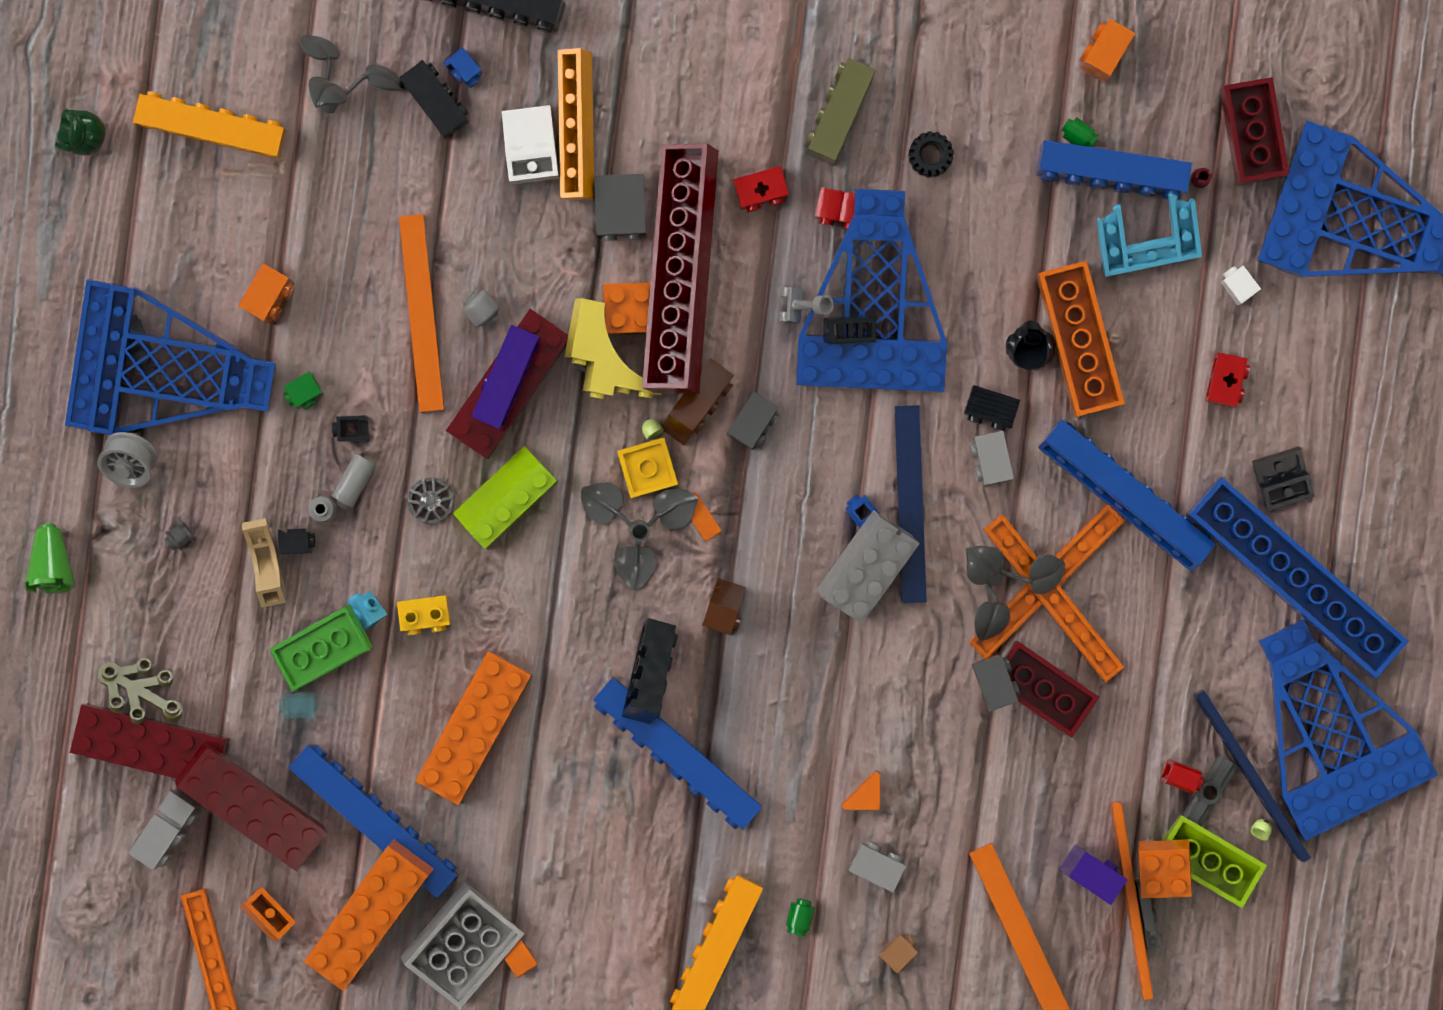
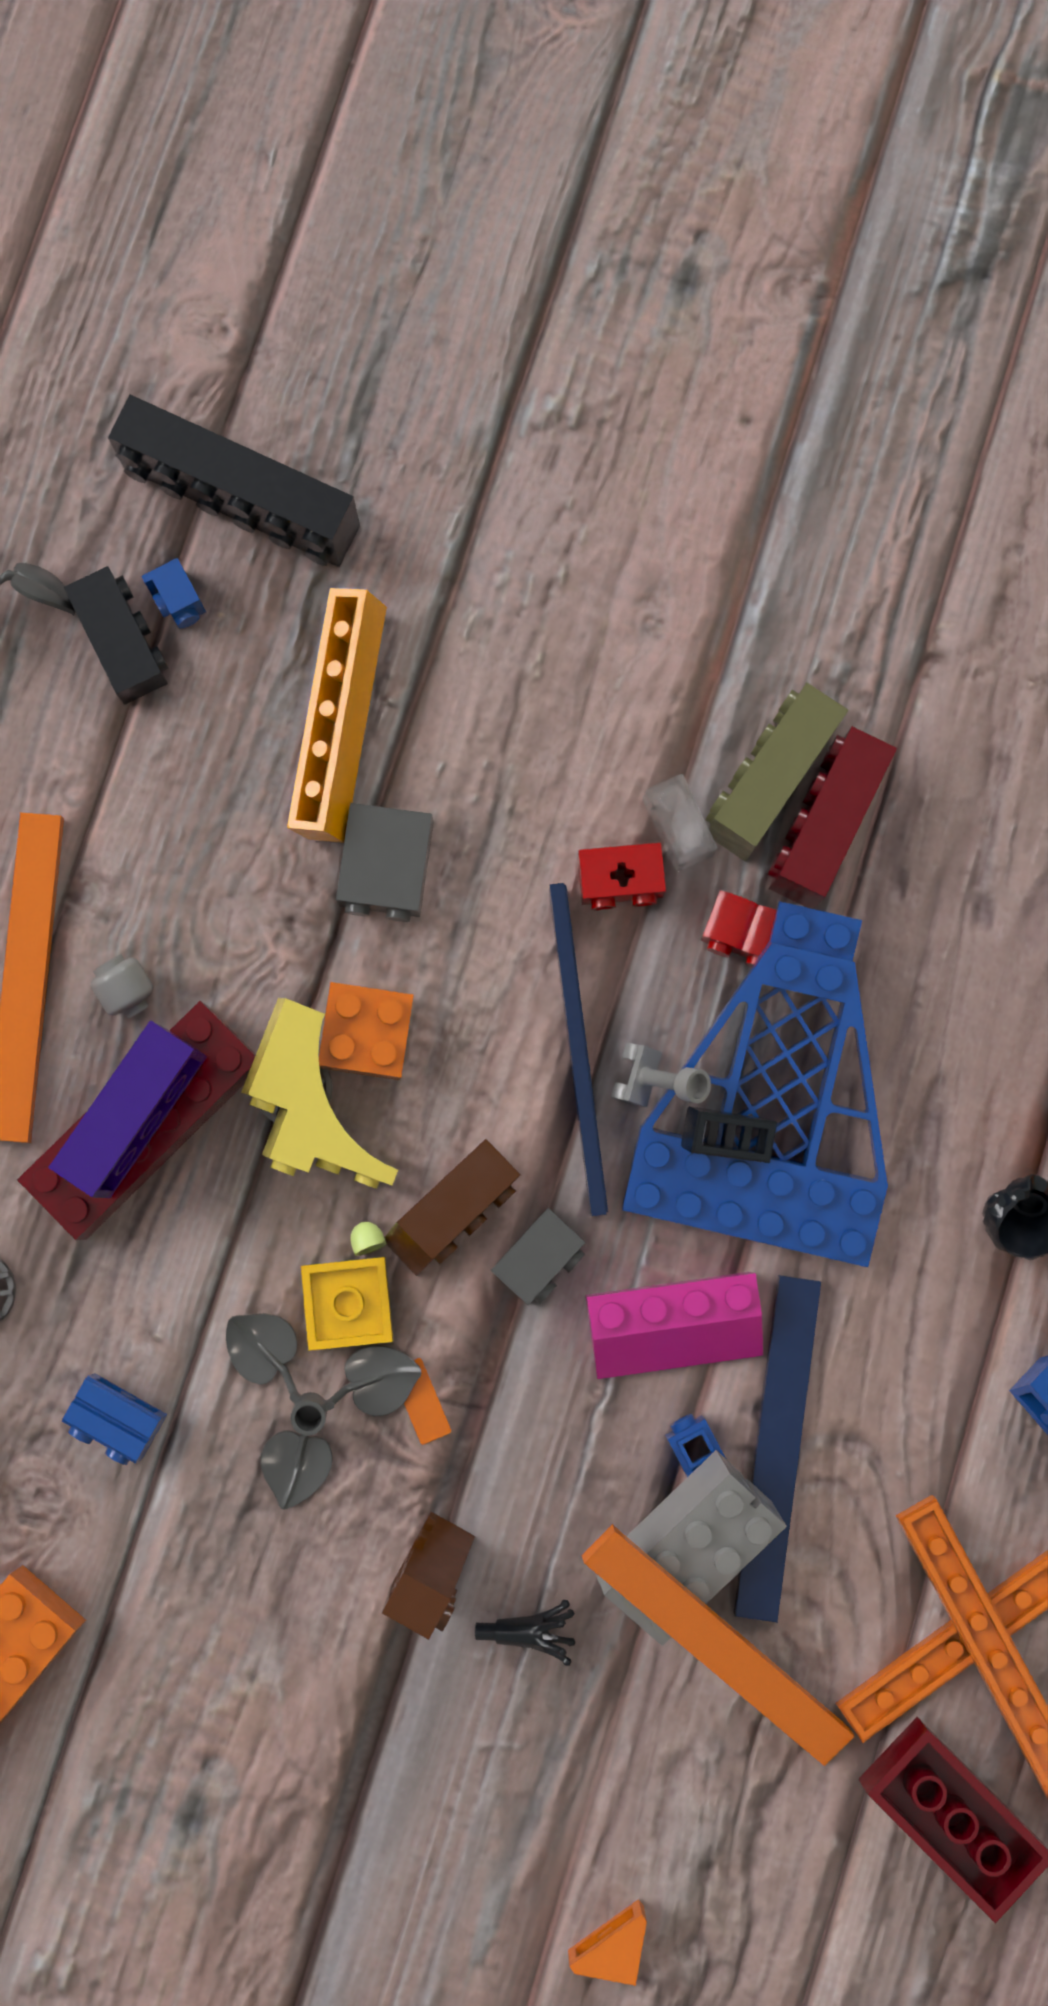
camera: 10 degrees right, 5 degrees down
lime slope [453,446,558,549] -> none
white slope [501,105,560,185] -> none
blue brick [593,677,762,830] -> none
black wedge [621,618,678,724] -> none
dark red brick [642,143,719,394] -> none
black tyre [908,131,954,178] -> none
black brick [963,385,1020,432] -> none
dark grey plant [966,546,1065,641] -> none
light grey brick [970,431,1014,486] -> none
dark grey brick [972,654,1020,712] -> none
none -> blue brick [62,1373,167,1465]
none -> black piece [475,1599,576,1666]
none -> dark blue tile [549,883,608,1216]
none -> orange tile [581,1524,855,1766]
none -> dark pink slope [585,1272,763,1379]
none -> clear brick [642,774,718,872]
none -> dark red brick [767,726,897,909]

